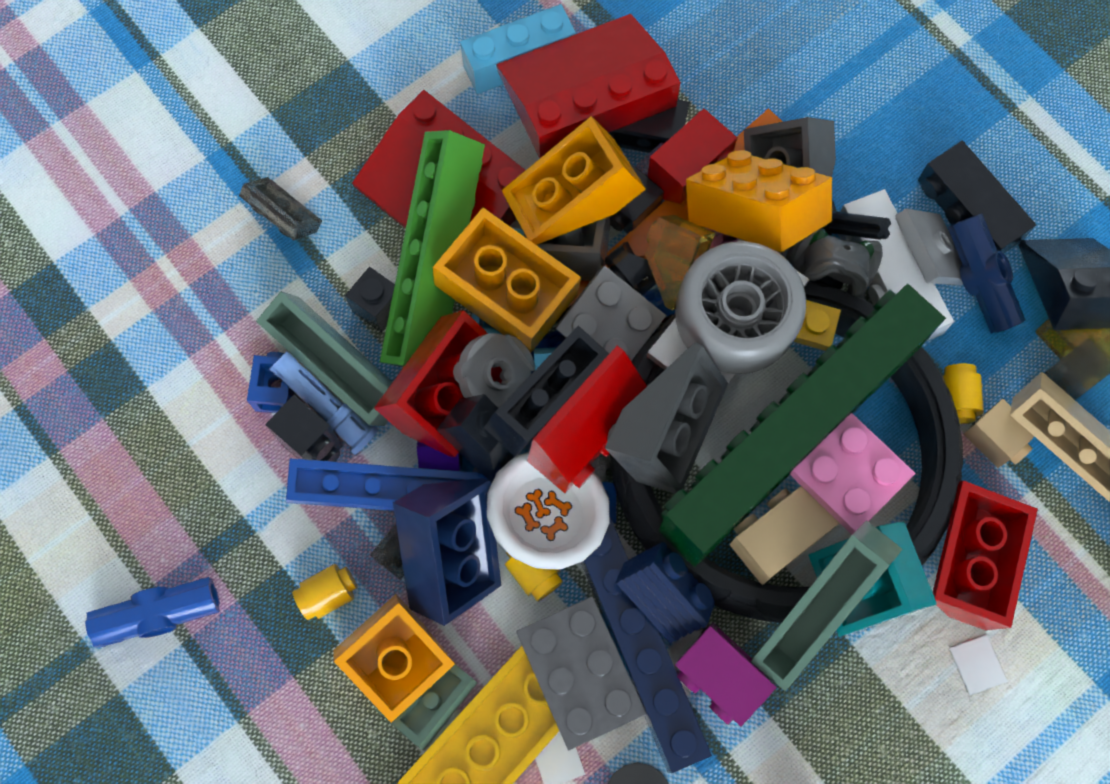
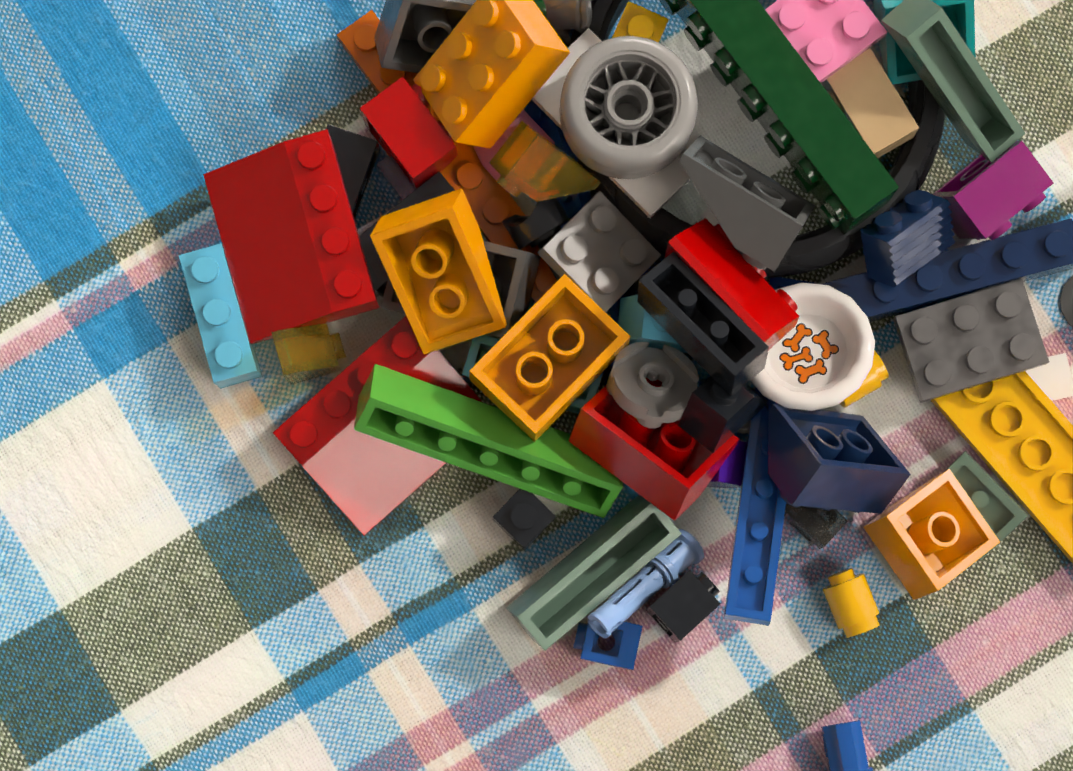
camera: 85 degrees left, 10 degrees up
clear smoke plate [239,177,322,241] -> none
none -> clear yellow slope [271,323,346,385]

